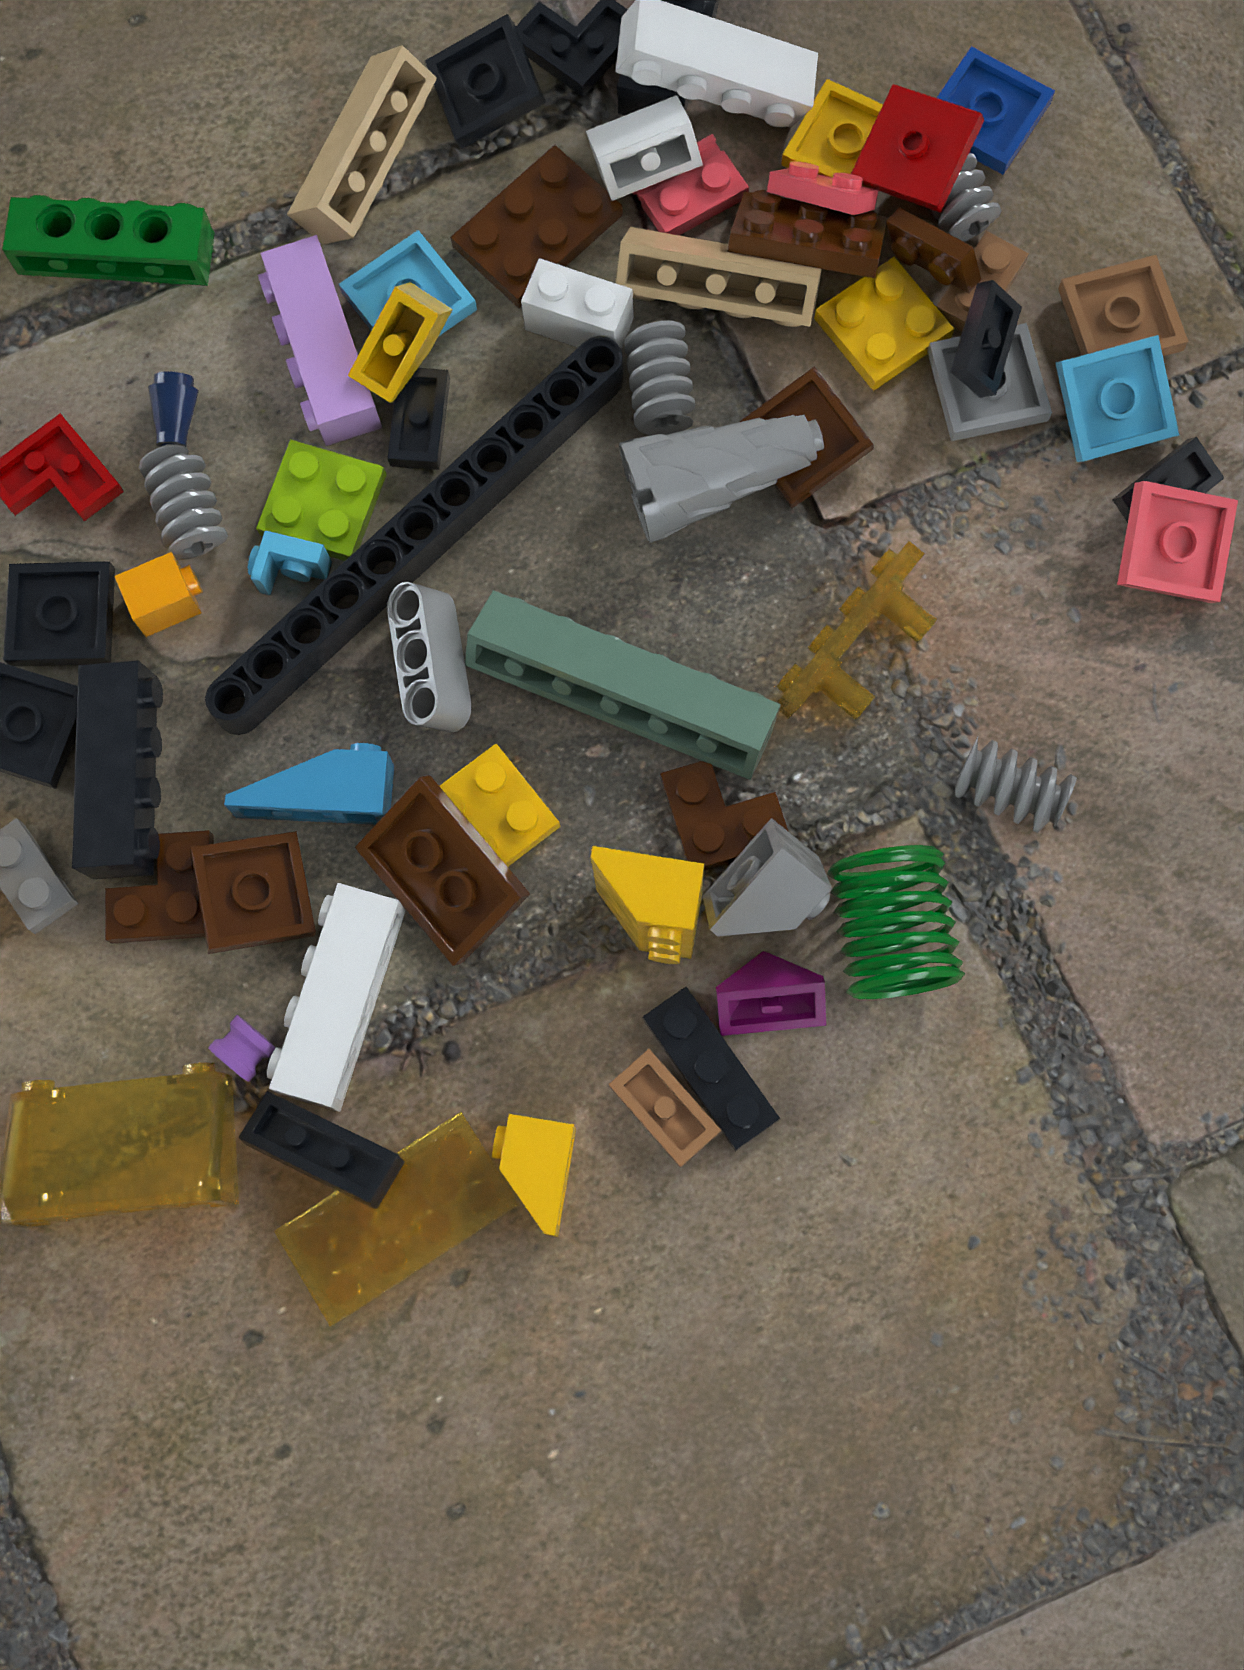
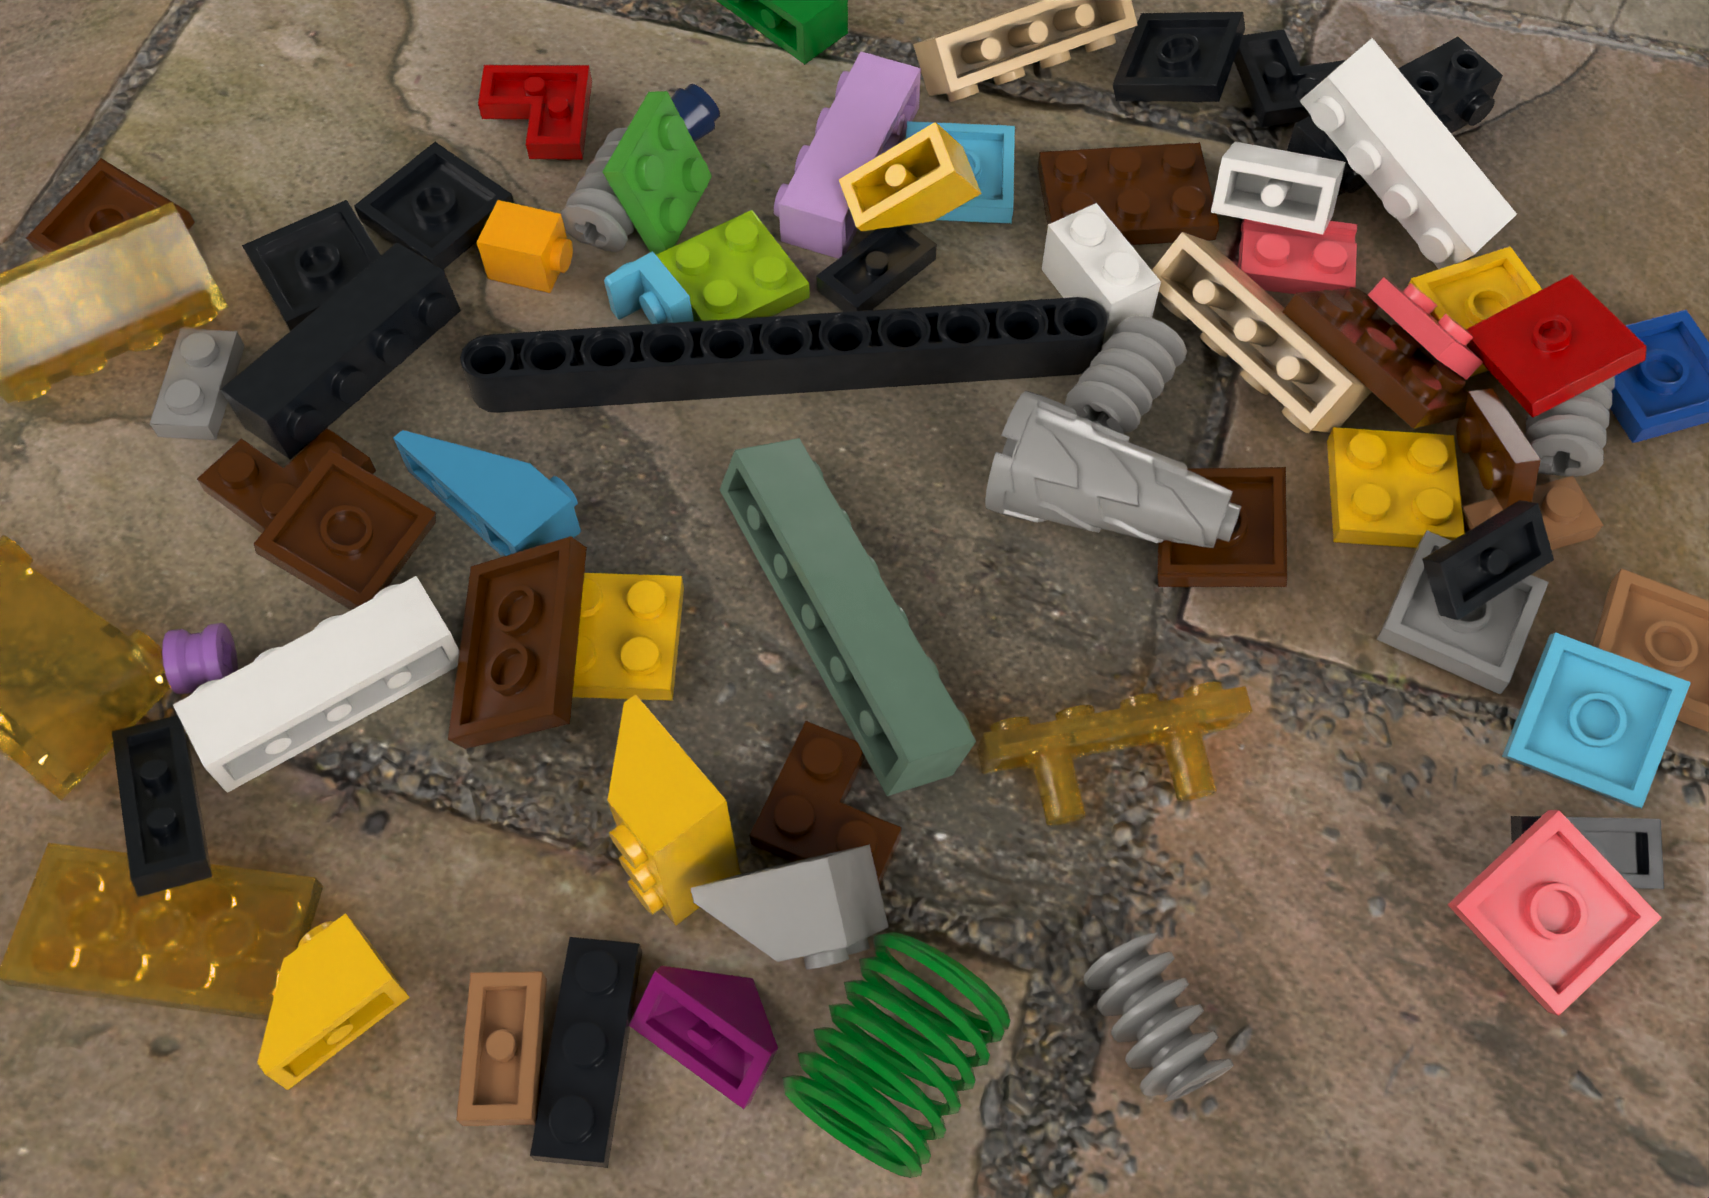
camera: 35 degrees right, 15 degrees down
light grey beam [387,581,471,733] -> none
none -> bright green plate [602,91,712,255]

